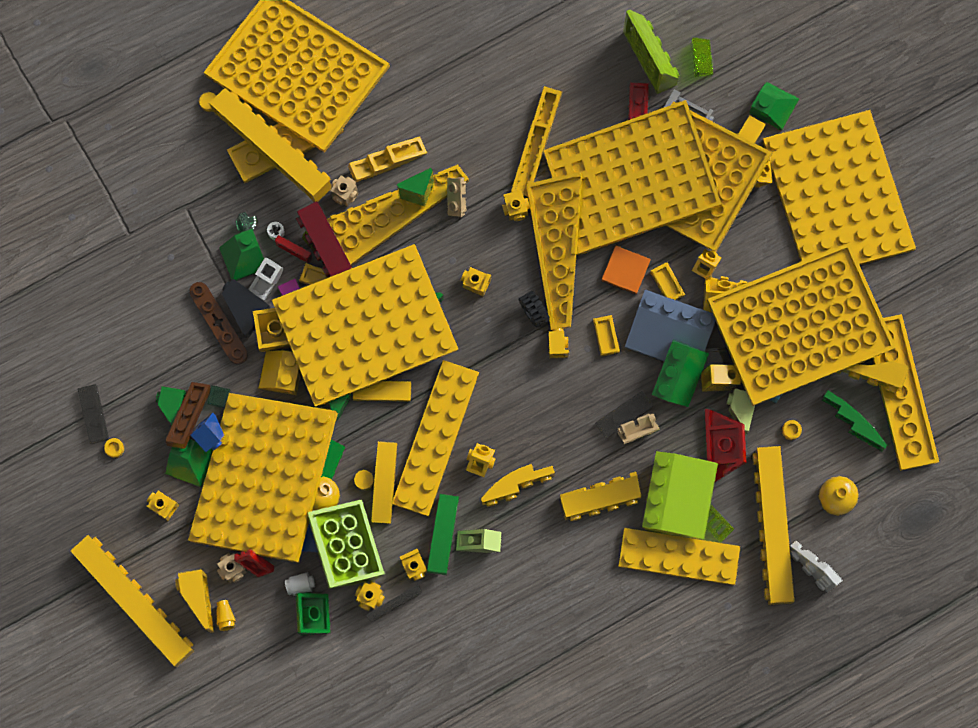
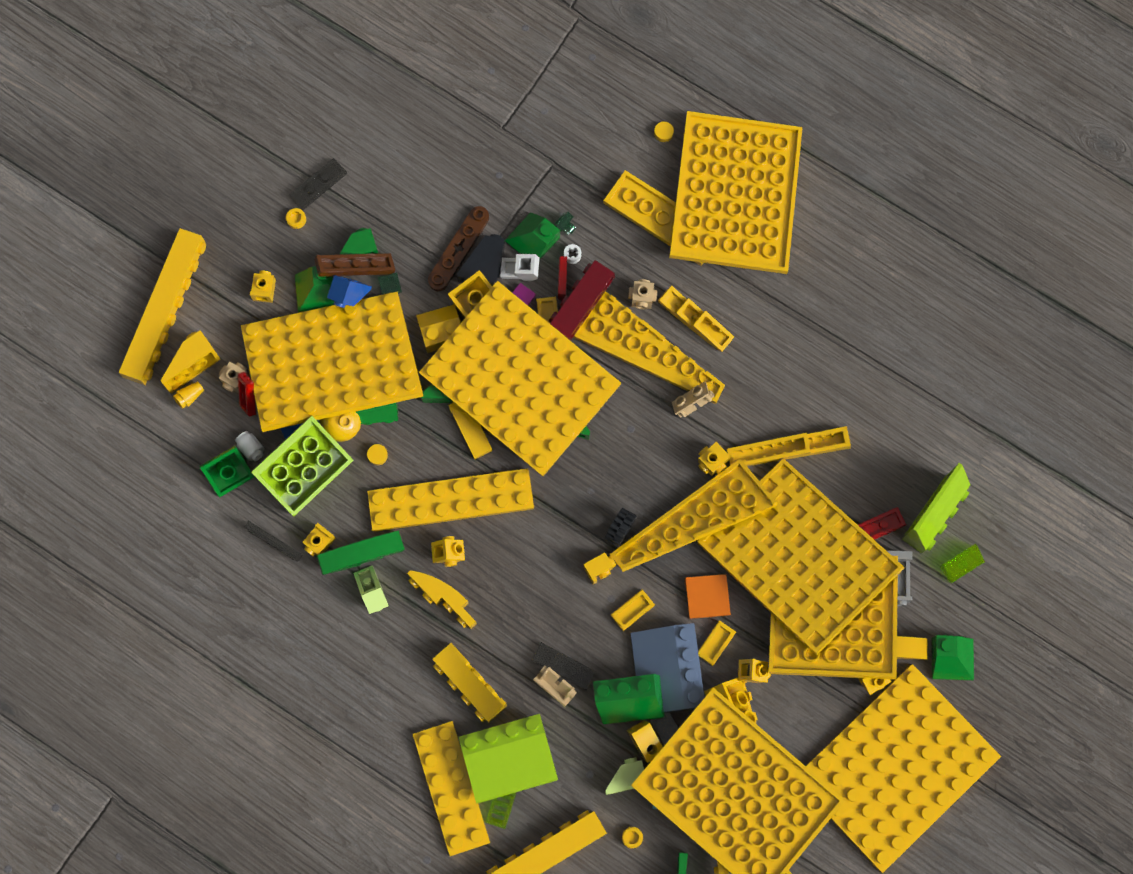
camera: 60 degrees right, 0 degrees up
yellow brick [209,88,332,202] -> none
yellow brick [355,581,385,611] -> none
yellow slope [371,441,397,524] -> none
green slope [397,168,434,206] -> none
yellow brick [461,267,491,297] -> none
red wing [705,409,746,483] -> none

